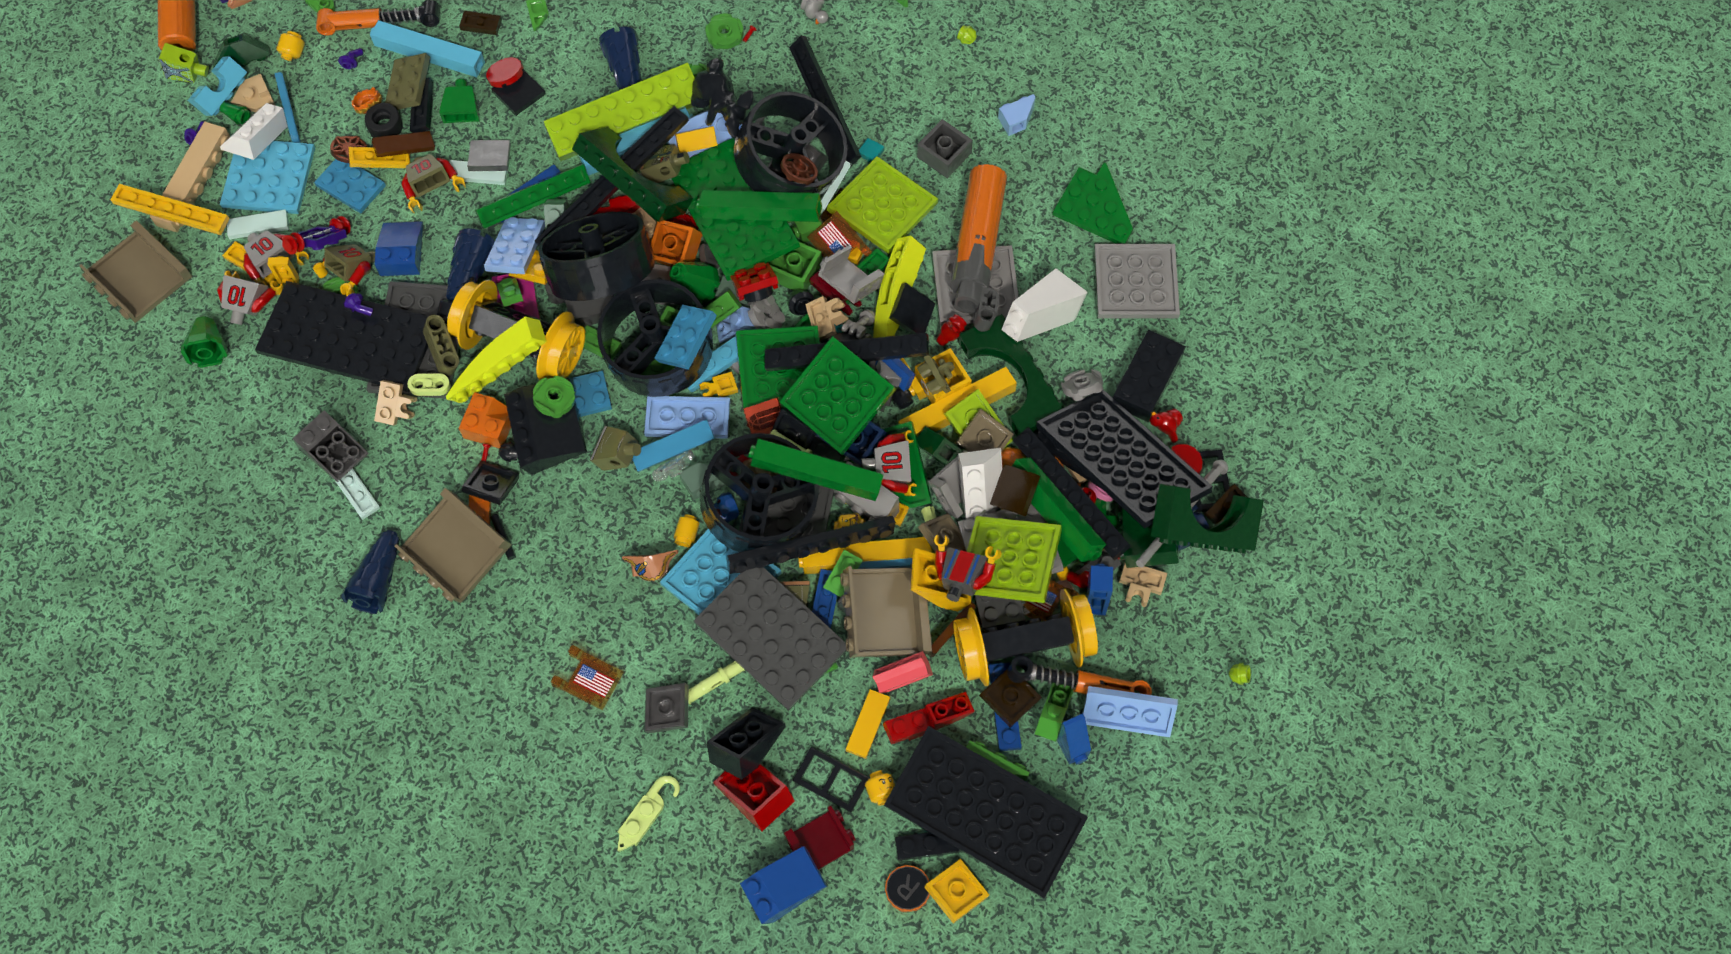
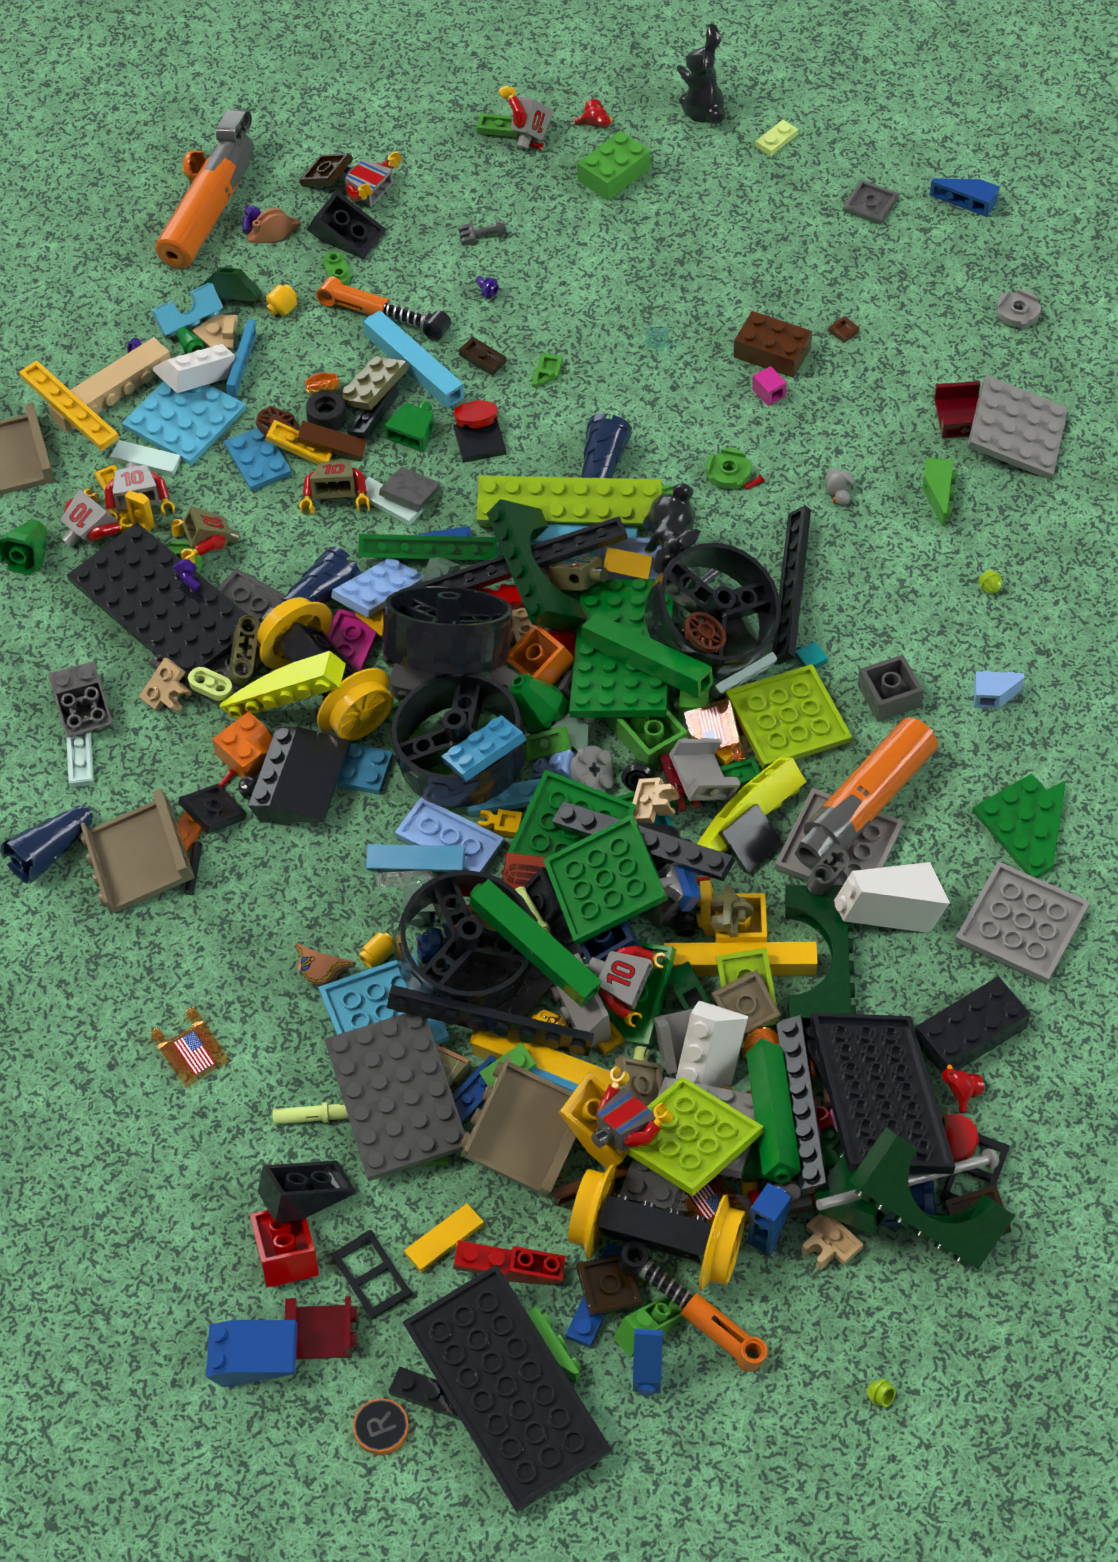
camera: 30 degrees right, 10 degrees down
lime torso [159,43,209,83] -> none
plate [282,216,351,255] -> none
dark purple plate [338,48,363,70] -> none
blue slope [374,222,423,276] -> none
bright green plate [497,278,523,307] -> none
bright green plate [533,376,575,418] -> none
olive torso [590,426,641,471] -> none
yellowish green plate [618,776,680,852] -> none
flat silver tile [645,683,689,733] -> none
red piece [730,262,778,302] -> none
light grey hinge [841,309,875,339] -> none
yellow head [865,770,895,806] -> none
coral piece [872,651,933,693] -> none
yellow plate [924,859,989,924] -> none
red animal [936,314,967,346] -> none
dark brown tile [990,464,1040,516] -> none
light grey plate [1061,369,1103,401] -> none
light blue plate [1083,686,1178,737] -> none

